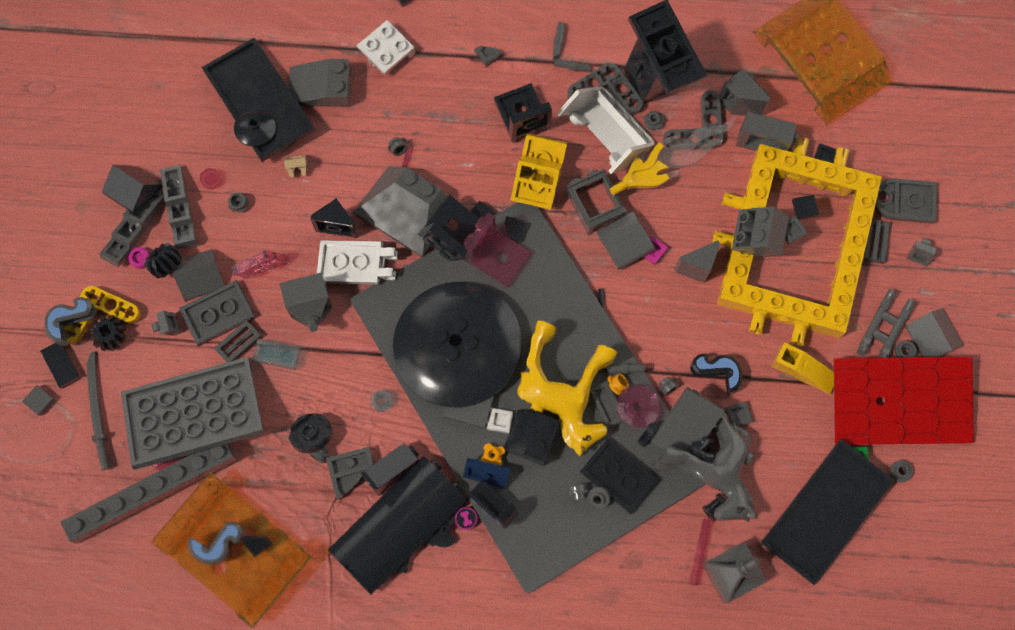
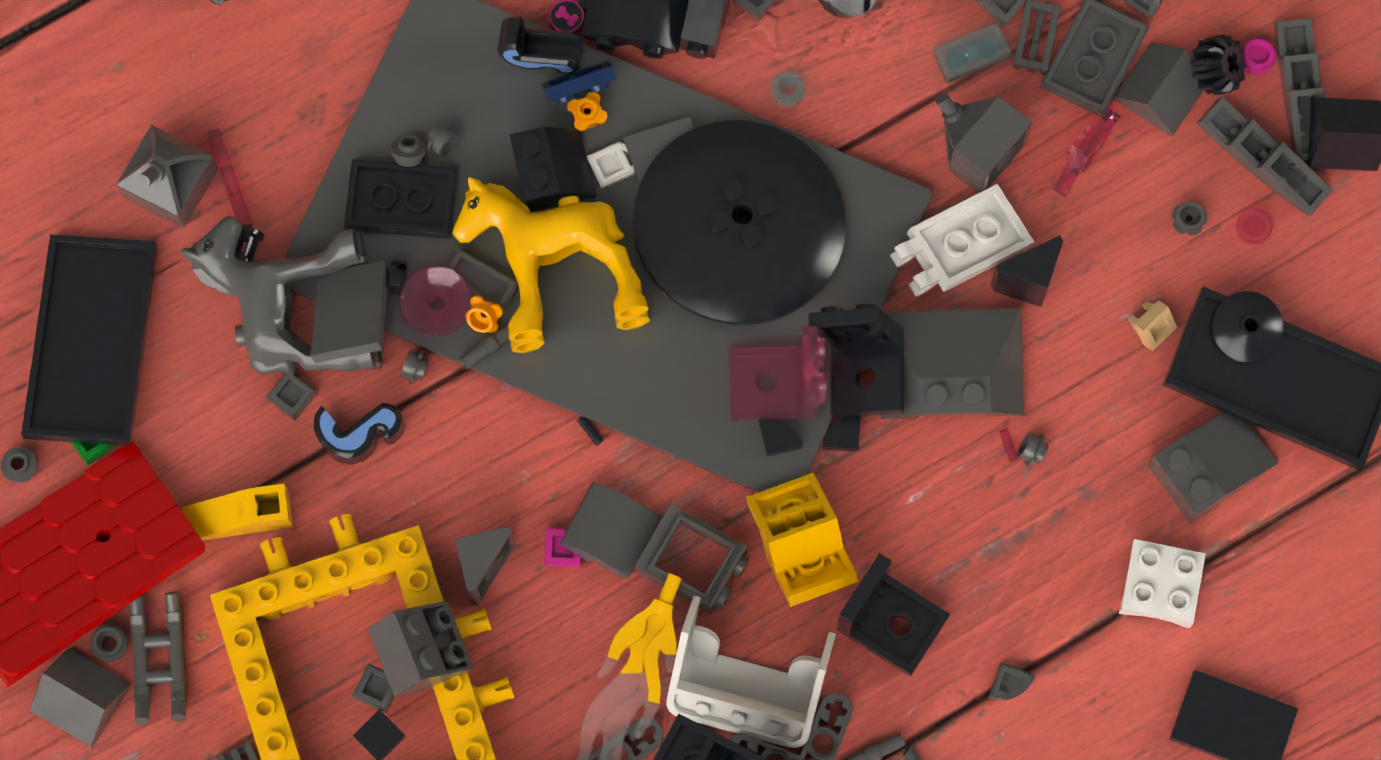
camera: 150 degrees right, 0 degrees up
black piece [689,436,714,462] -> none

